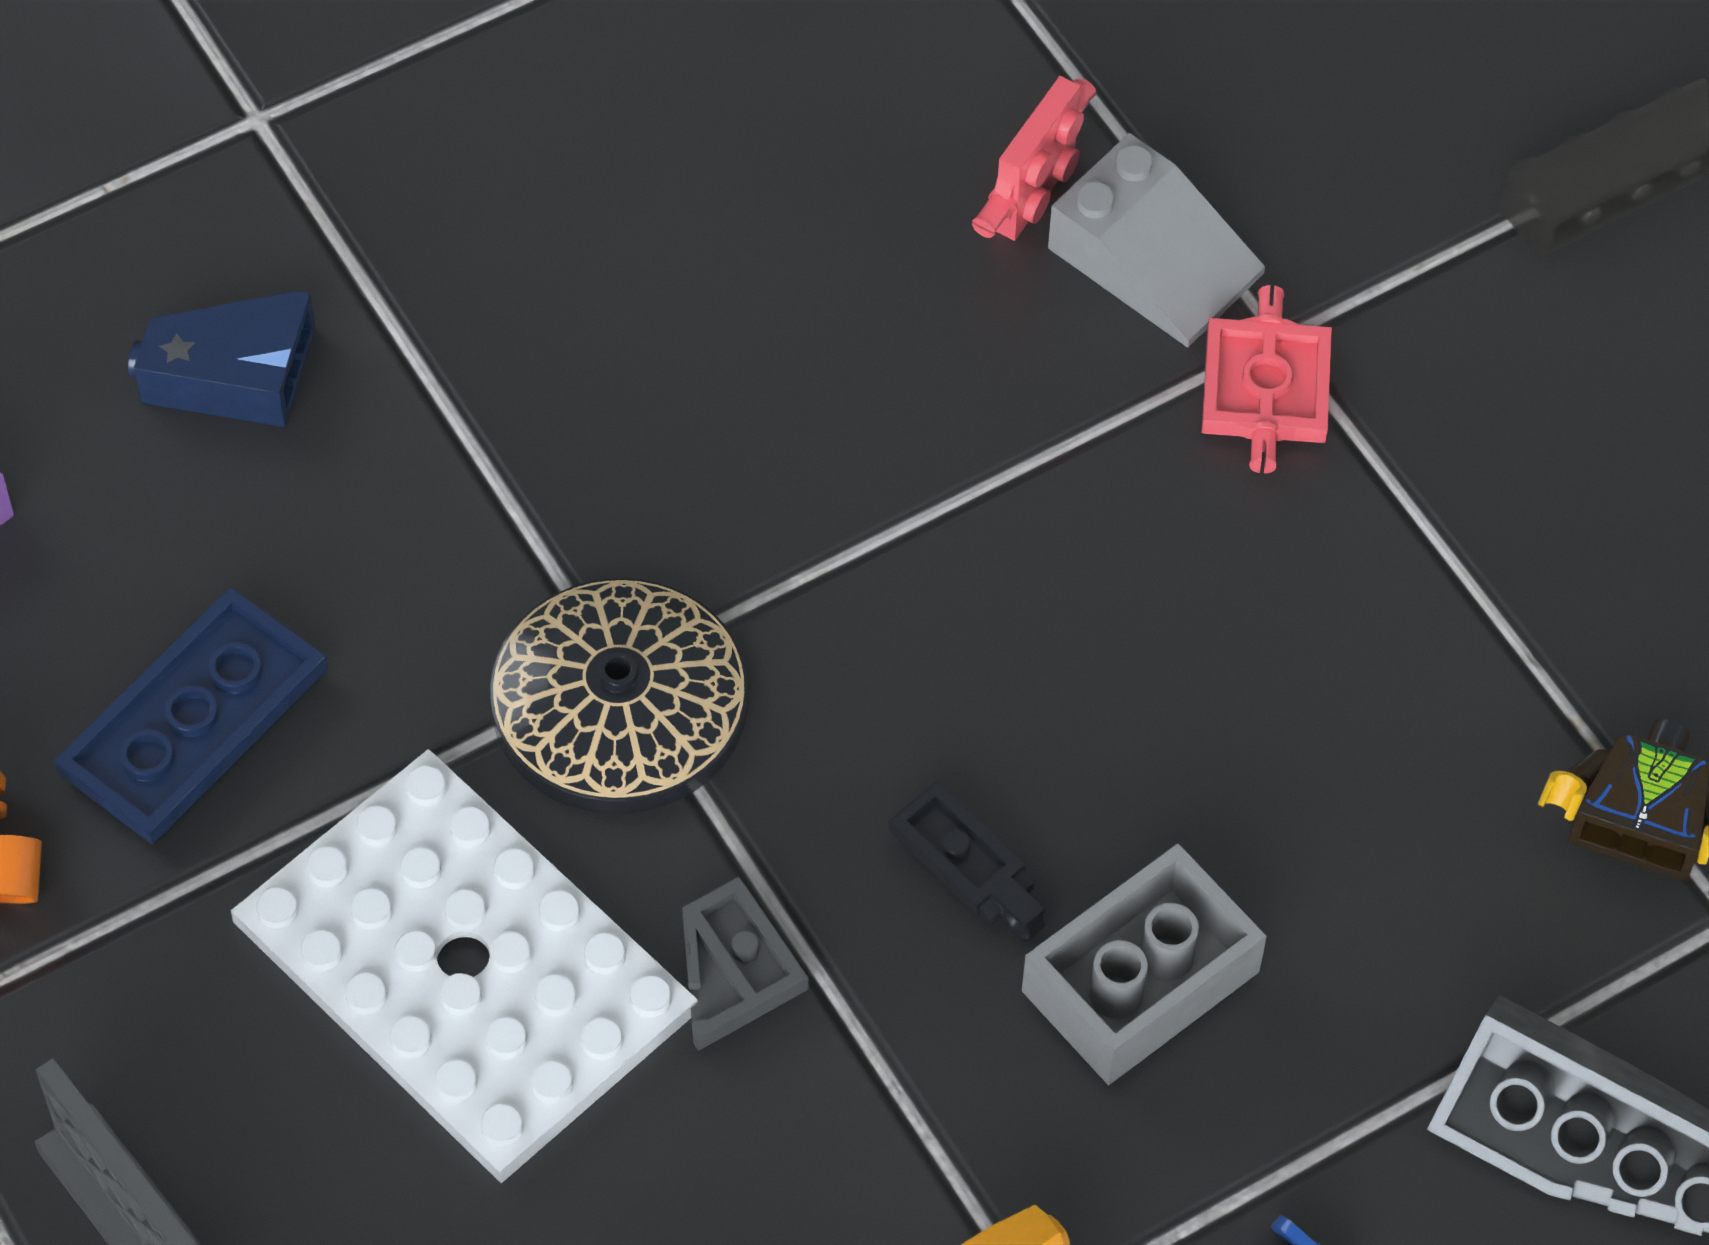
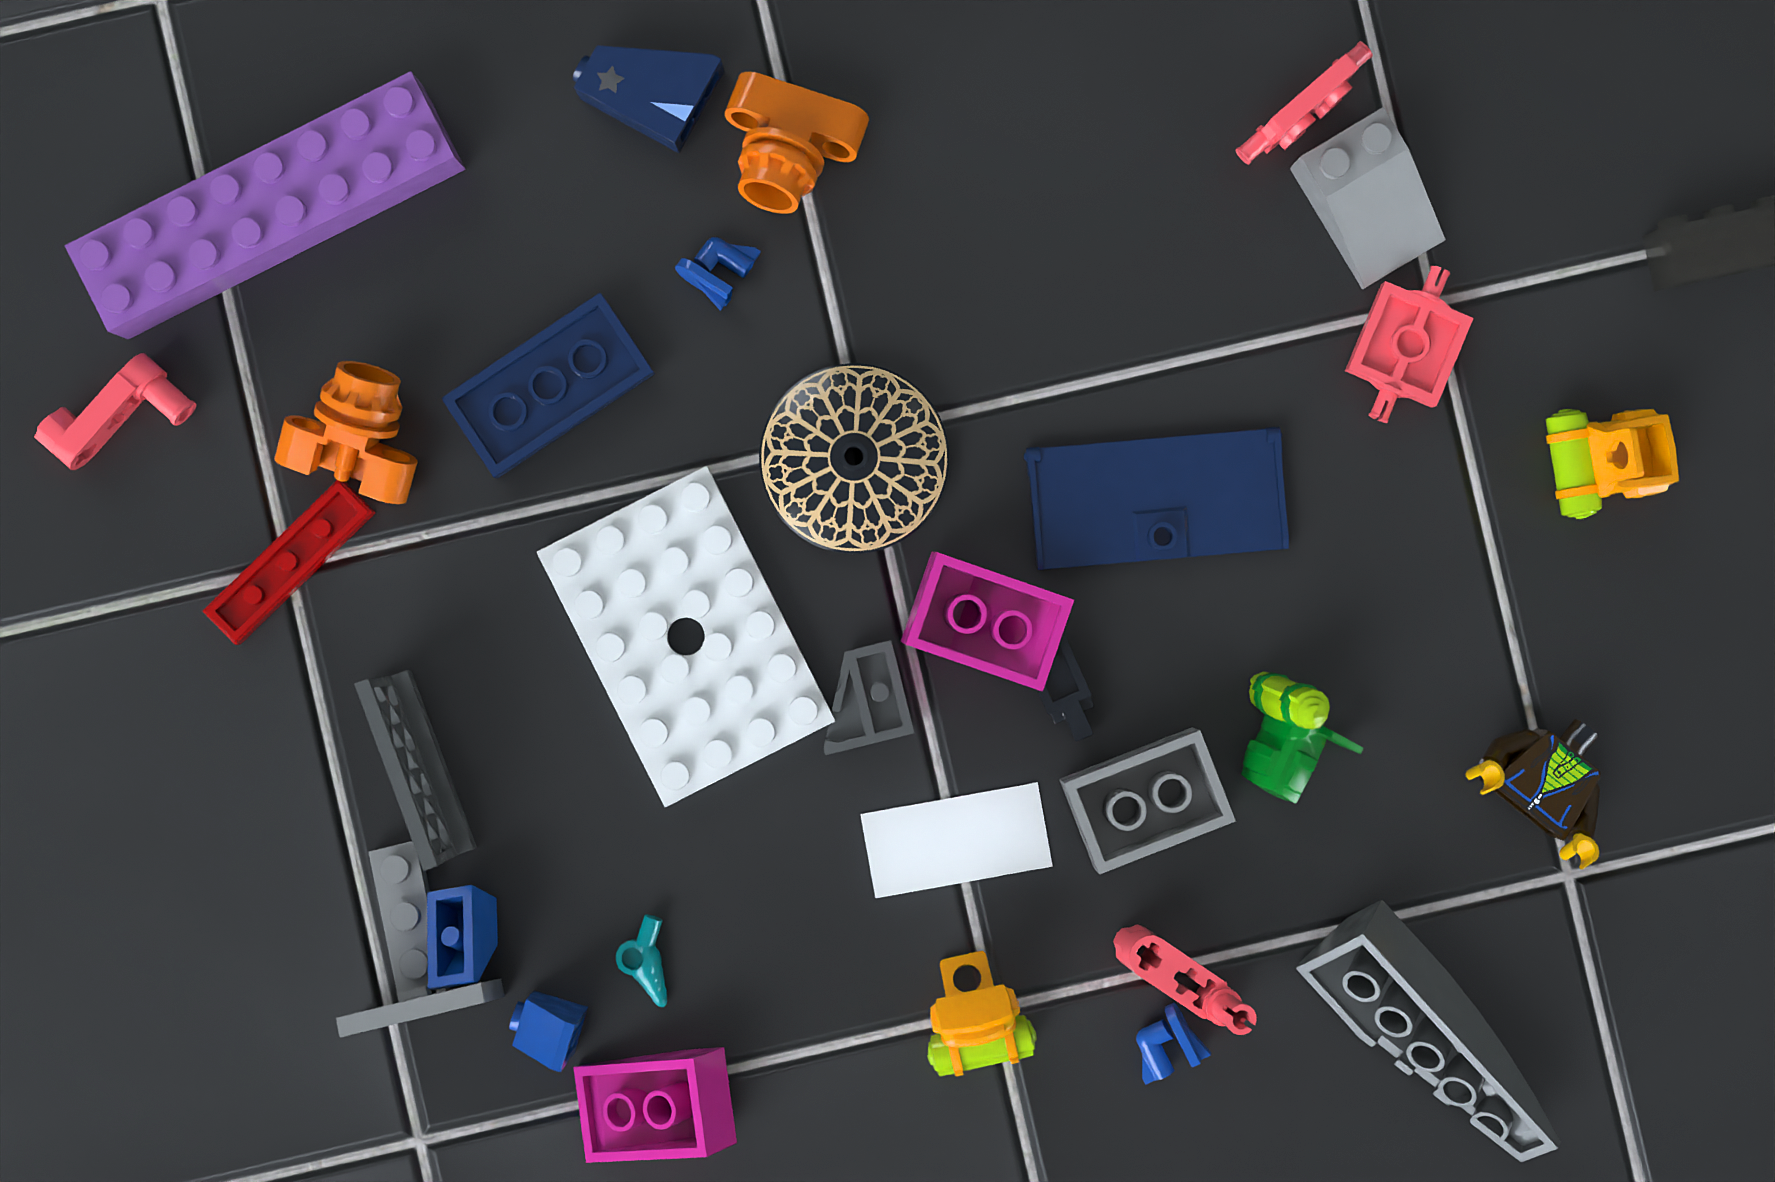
camera: 15 degrees right, 30 degrees up
none -> blue piece [675,237,761,311]
none -> orange beam [725,71,869,214]
none -> white sticker [860,782,1053,898]
none -> dark pink slope [901,552,1074,692]
none -> dark blue door [1024,427,1289,570]
none -> coral beam [1113,924,1257,1035]
none -> green piece [1241,671,1364,804]
none -> light orange piece [1545,409,1679,519]

